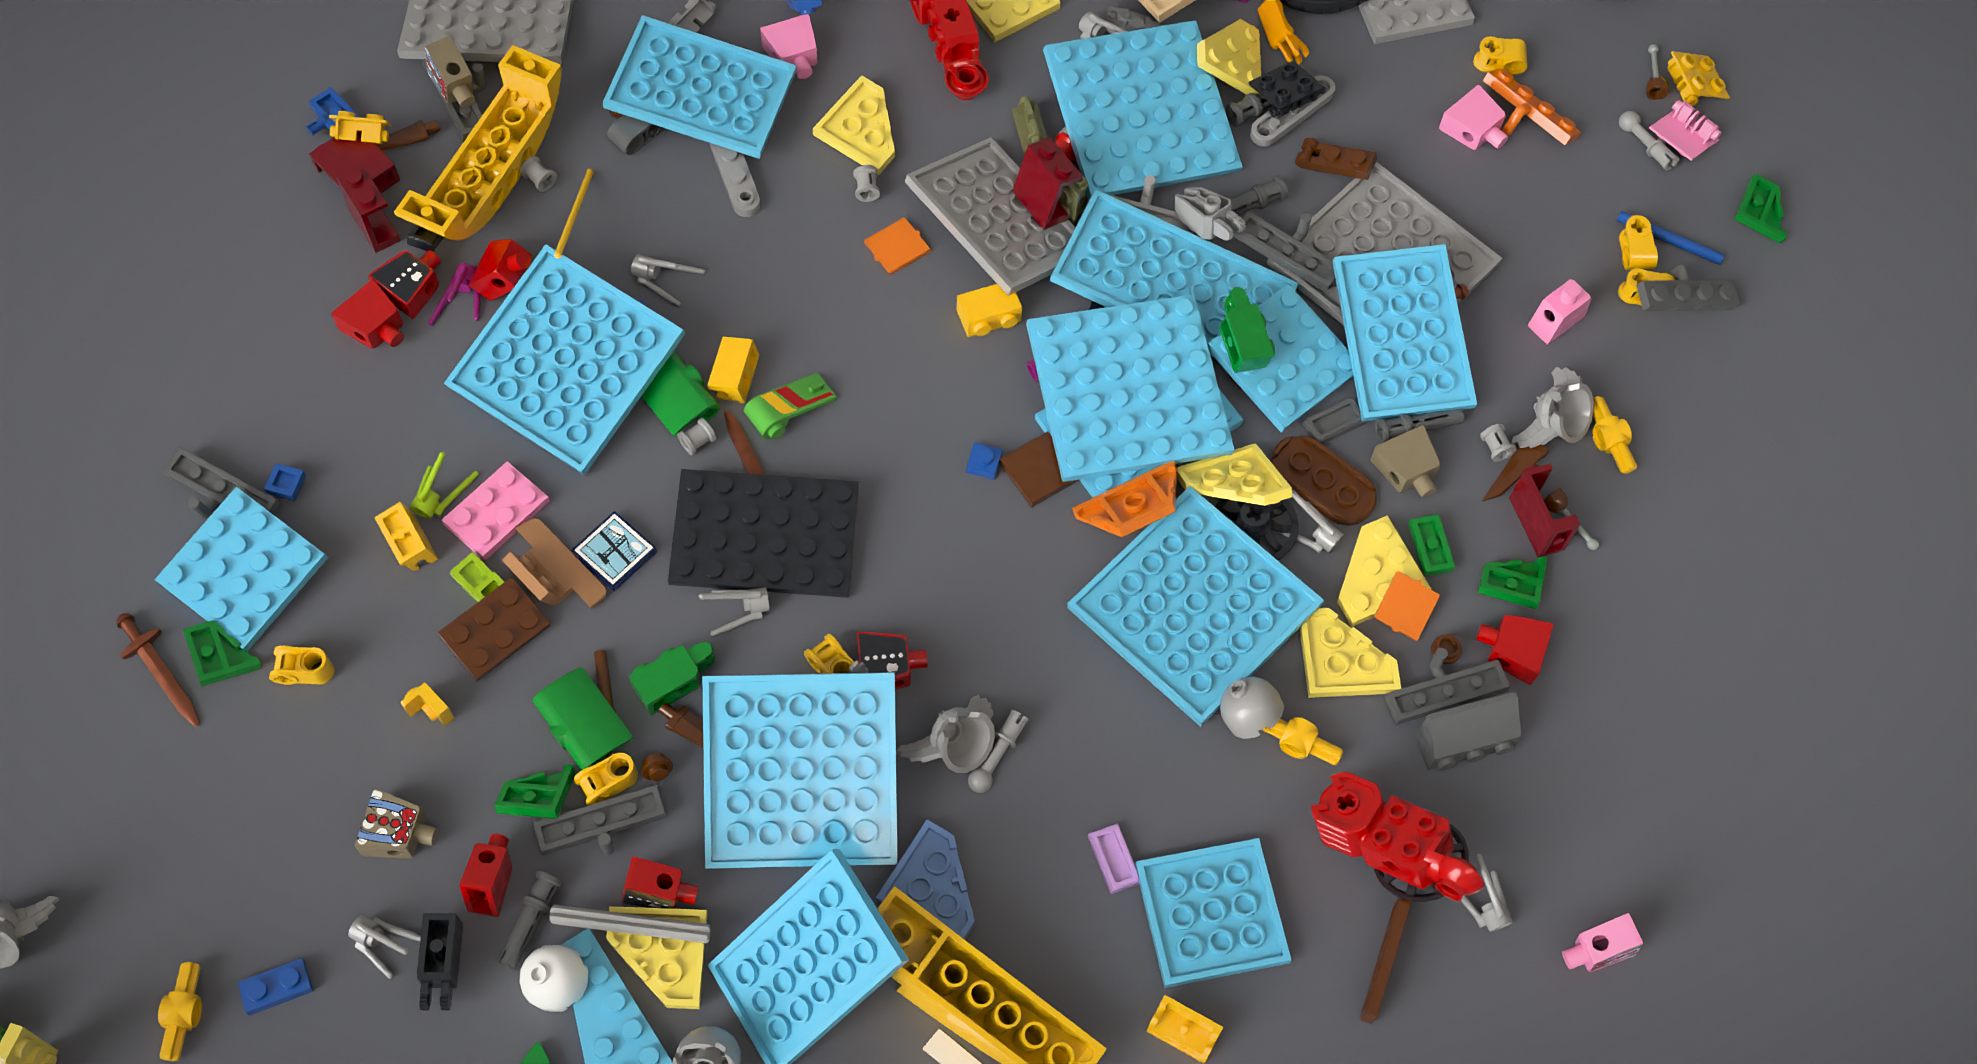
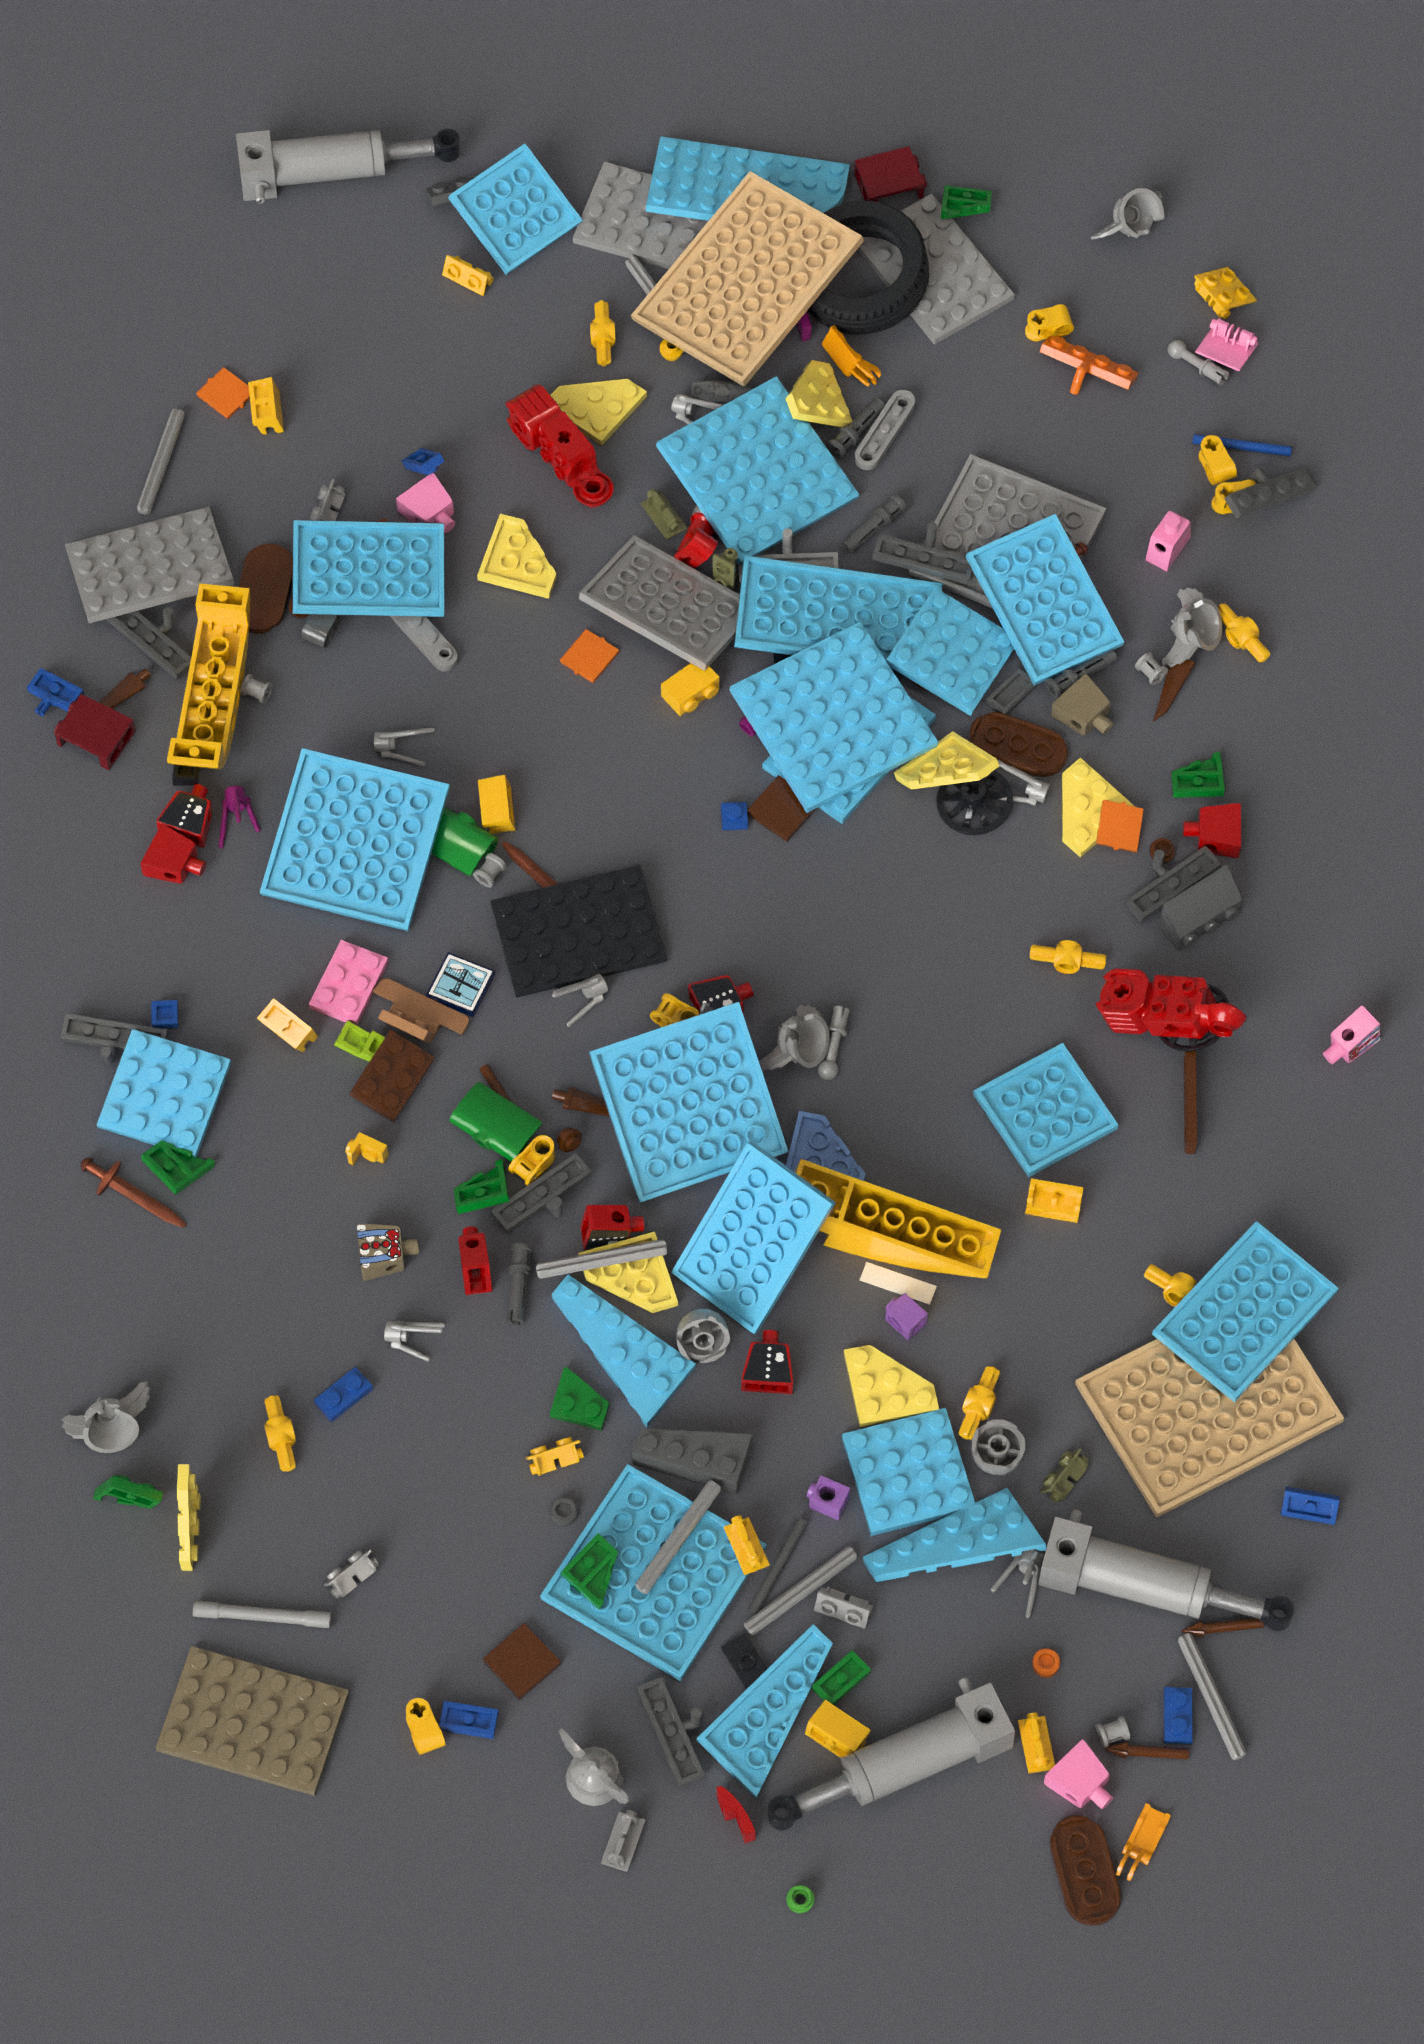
camera: 15 degrees left, 0 degrees up
yellow piece [269,645,335,685] -> none
yellow hinge [329,111,391,144] -> none
dark red panel [335,163,401,253] -> none
lime plant [410,452,479,519] -> none
black hinge [417,913,463,1011] -> none
dark tan torso [425,36,475,108] -> none
red torso [468,239,532,301] -> none
white cylinder [519,945,588,1012] -> none
yellow axle [554,169,594,259] -> none
green hinge [629,641,715,716] -> none
bright green door [744,372,837,440] -> none
light grey bush [853,165,880,202] -> none
dark red panel [1012,137,1082,230] -> none
medium azure plate [1067,486,1324,727] -> none
orange wing [1072,461,1177,537] -> none
lavender tile [1088,824,1140,894] -> none
light grey hinge [1175,187,1246,241] -> none
green hinge [1219,287,1275,373] -> none
light grey cylinder [1220,676,1284,739] -> none
black hinge [1249,61,1325,118] -> none
reddish brown plate [1295,138,1377,180] -> none
light yellow plate [1299,608,1401,698] -> none
green plate [1408,514,1455,577] -> none
bright pink torso [1439,85,1508,150] -> none
light grey plant [1461,854,1513,933] -> none
dark red panel [1509,464,1580,557] -> none
reddish brown hinge [1544,488,1599,550] -> none
reddish brown hinge [1646,44,1669,100] -> none
green wing [1734,173,1787,244] -> none
none -> reddish brown tile [239,544,293,634]

